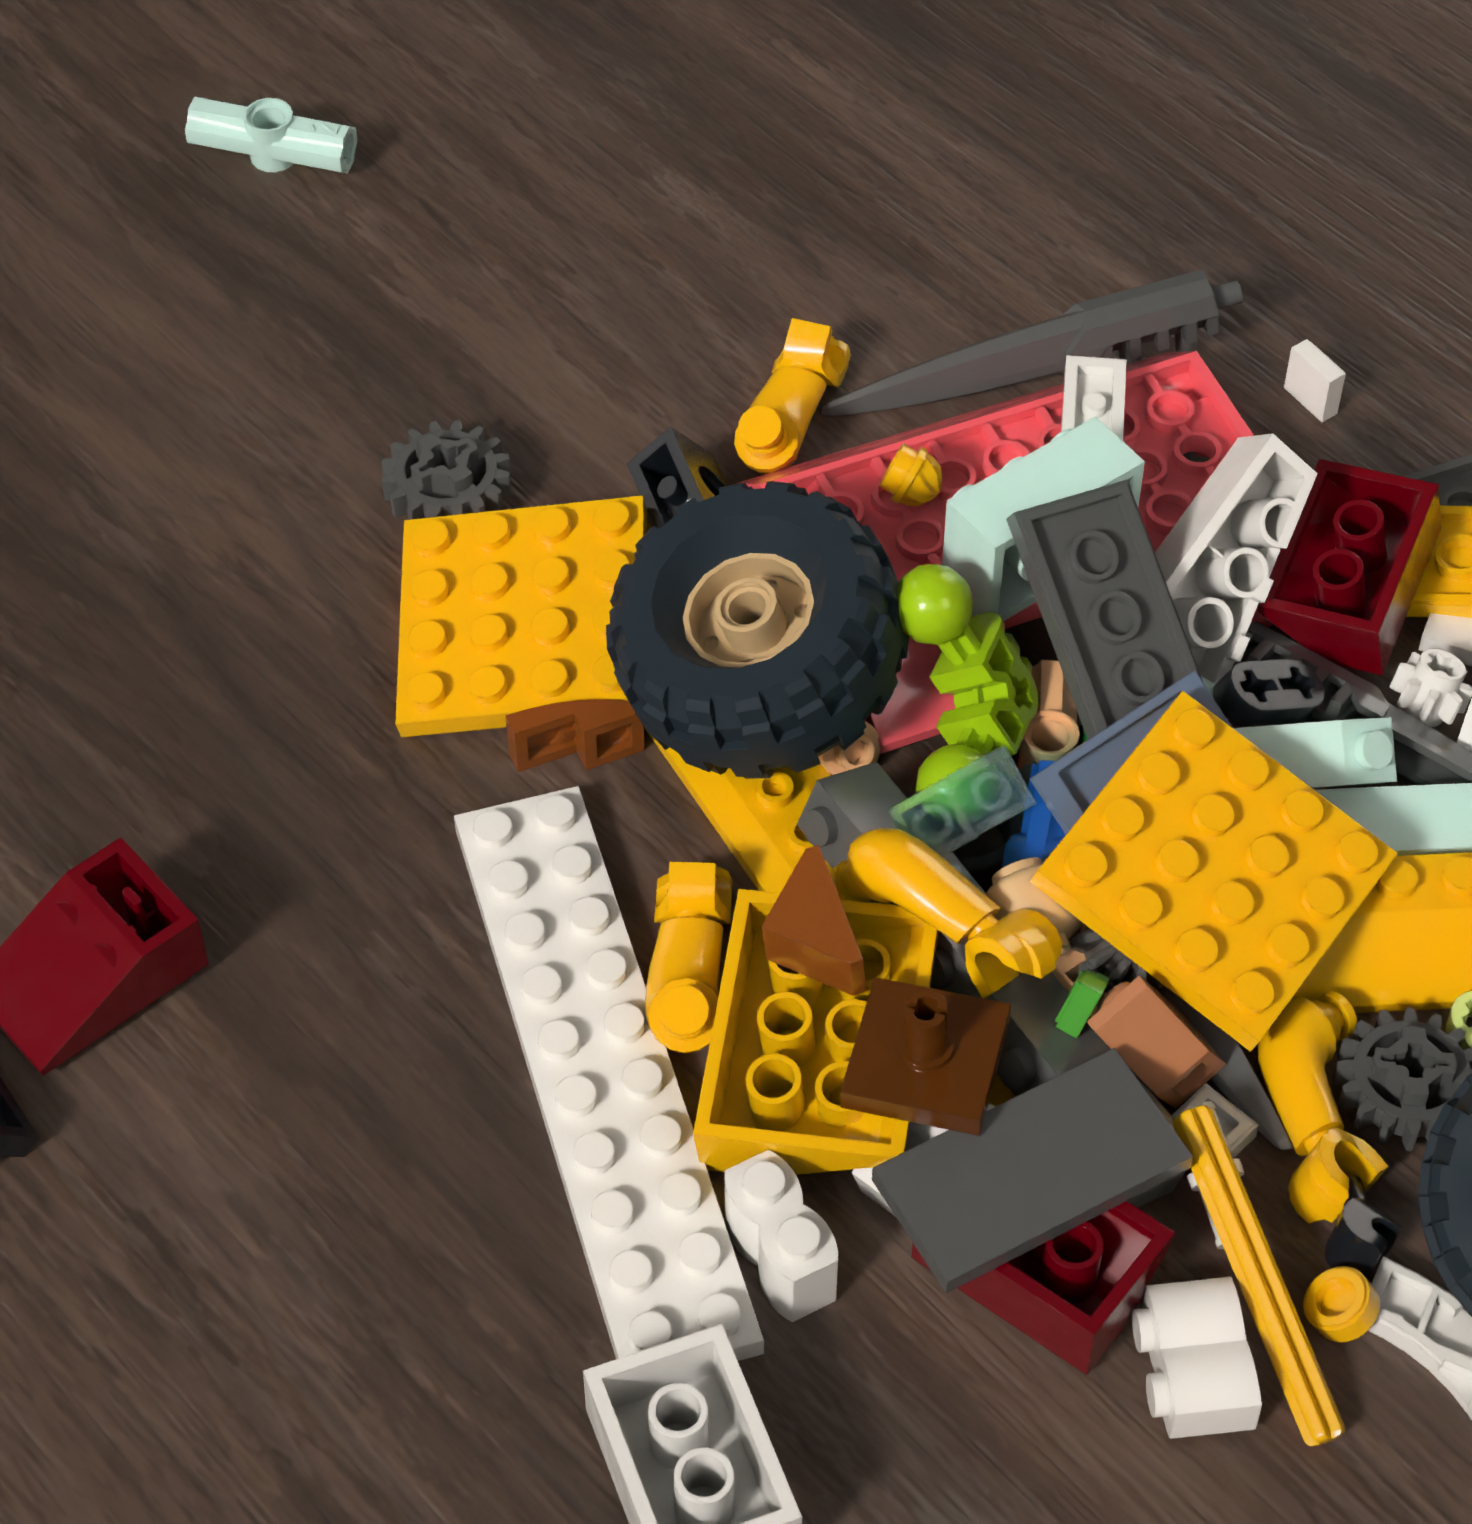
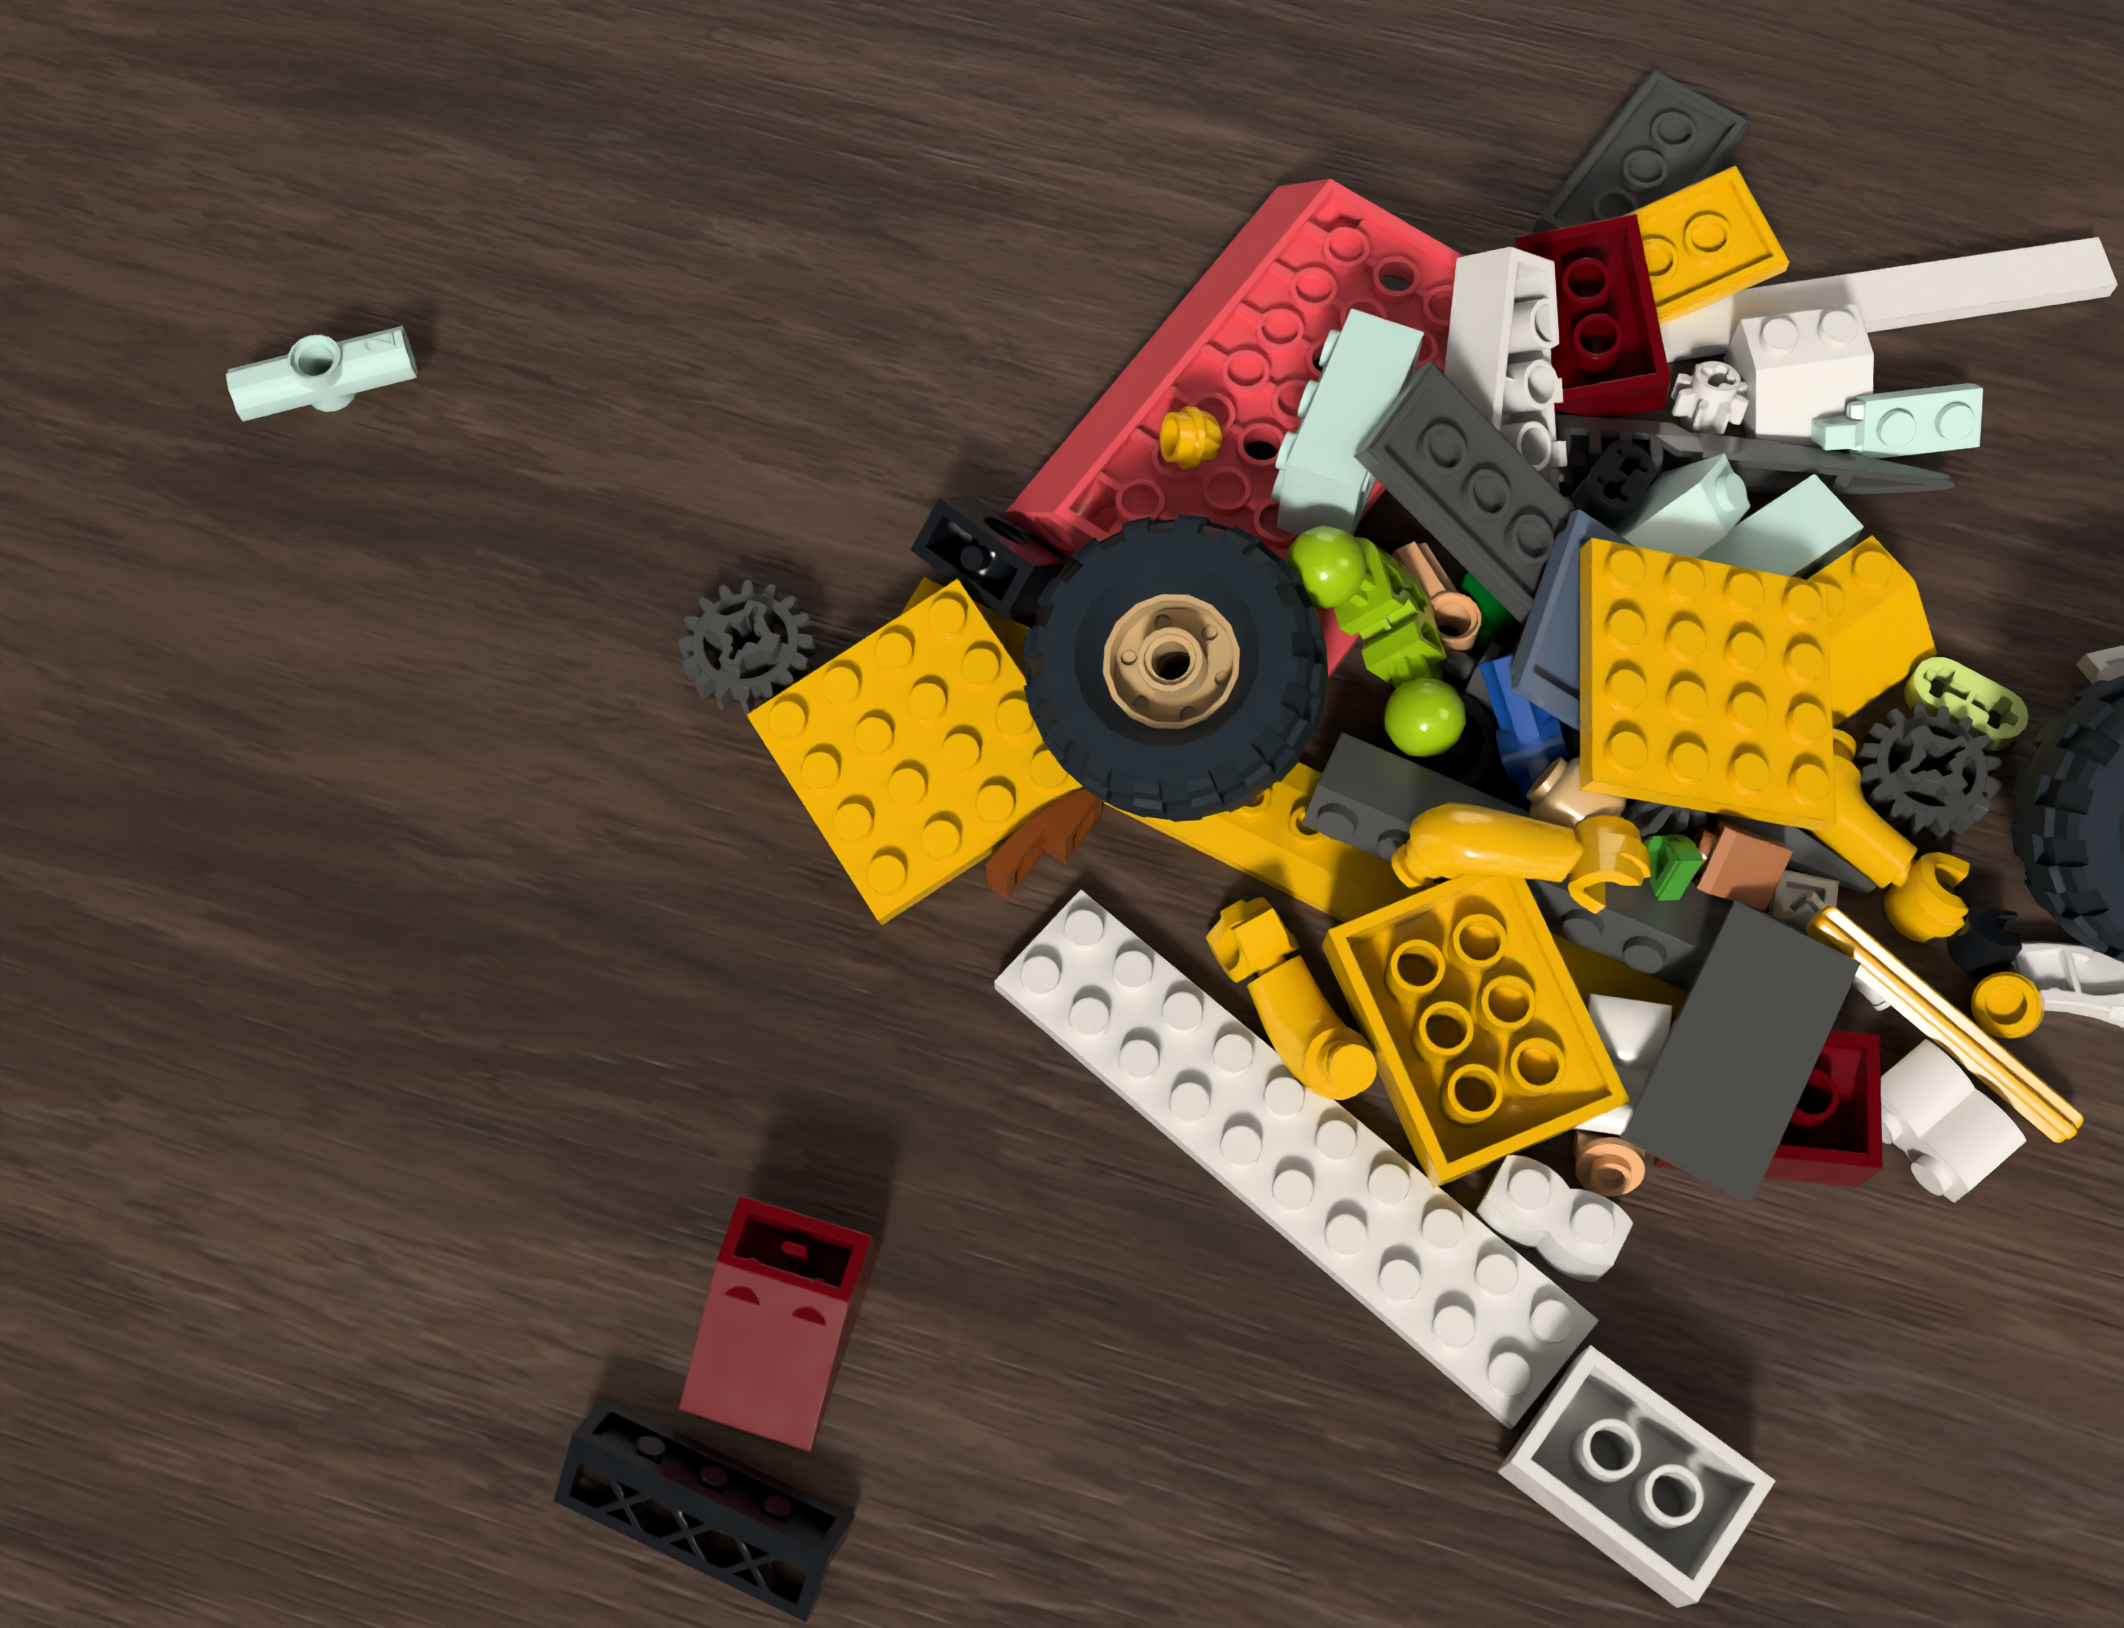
camera: 30 degrees left, 15 degrees up
yellow piece [734,318,851,474] -> none
dark orange slope [761,845,867,996] -> none
dark grey piece [820,269,1243,417] -> none
reddish brown tile [840,977,1011,1136] -> none
clear light blue slope [887,745,1036,856] -> none
white plate [1061,355,1127,441] -> none
white tile [1284,339,1346,422] -> none
none -> light nougat plate [1572,1130,1645,1196]

